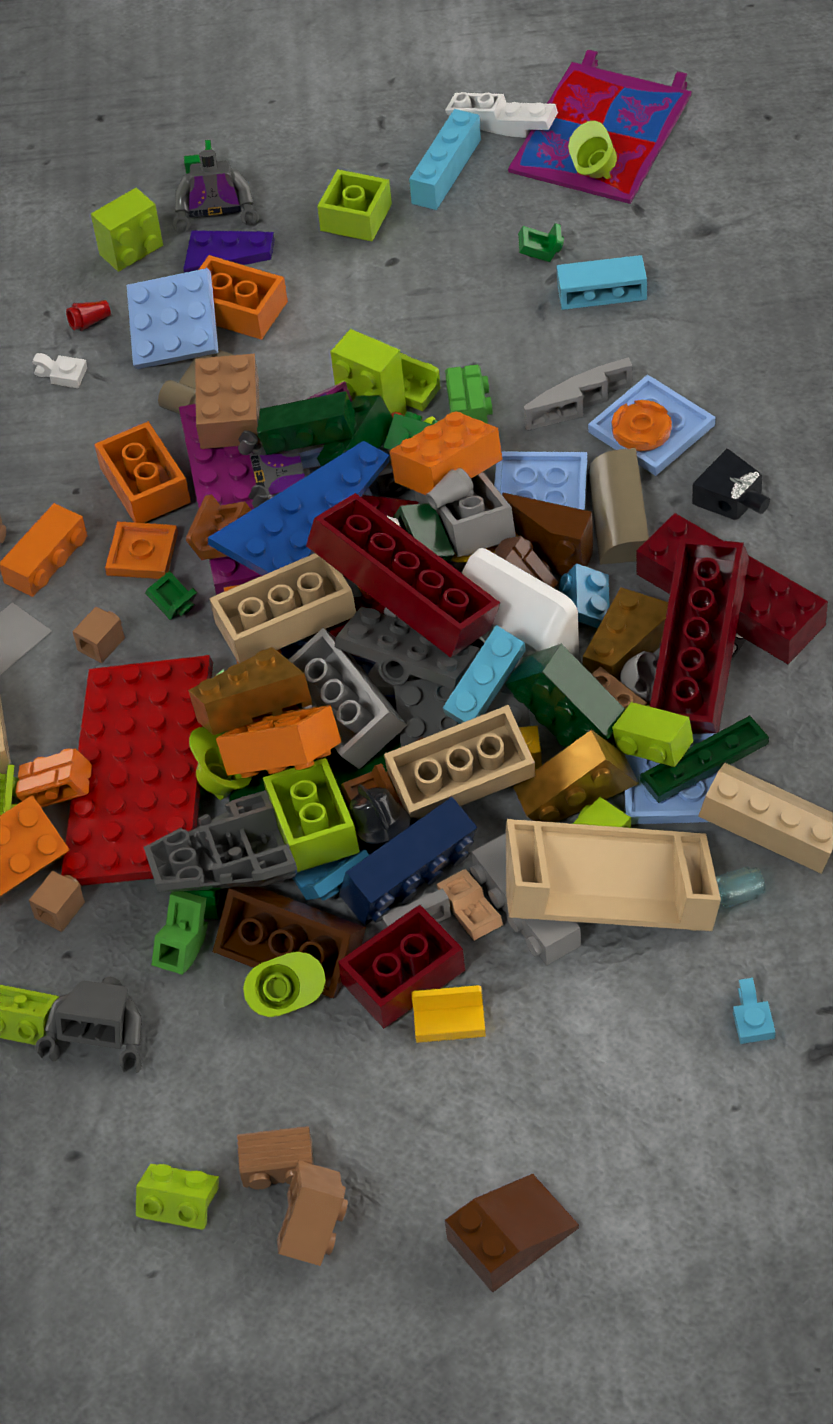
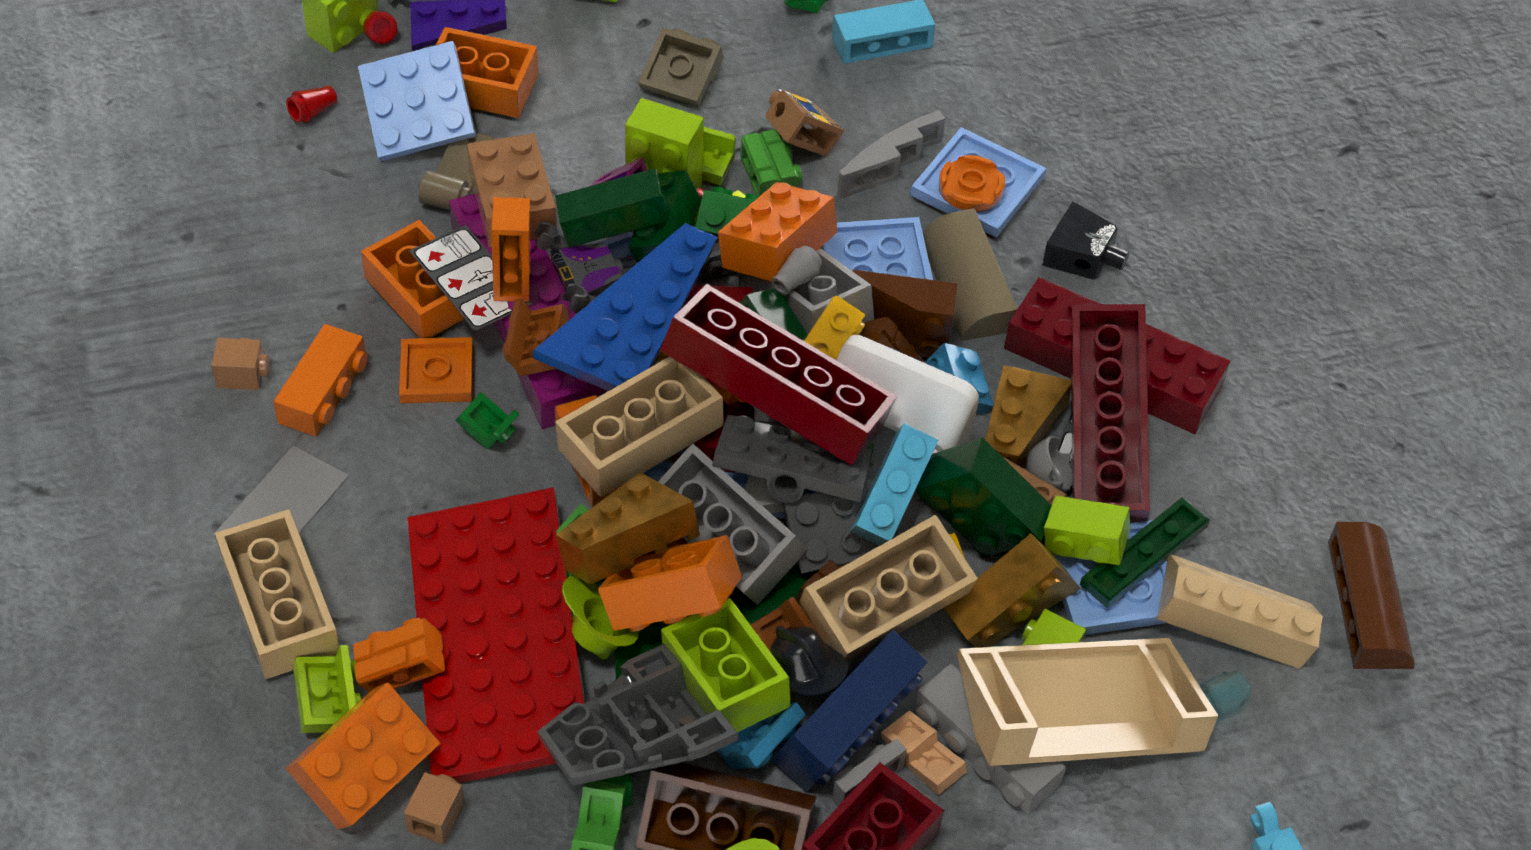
camera: 20 degrees left, 0 degrees up
white plate [32,353,87,388] -> none
medium nougat brick [72,607,125,663] -> none
none -> red tile [363,11,397,44]
none -> sticker [409,225,532,331]
none -> orange brick [492,197,531,302]
none -> dark tan plate [638,27,724,107]
none -> medium nougat torso [765,89,845,157]
none -> yellow bracket [804,296,866,360]

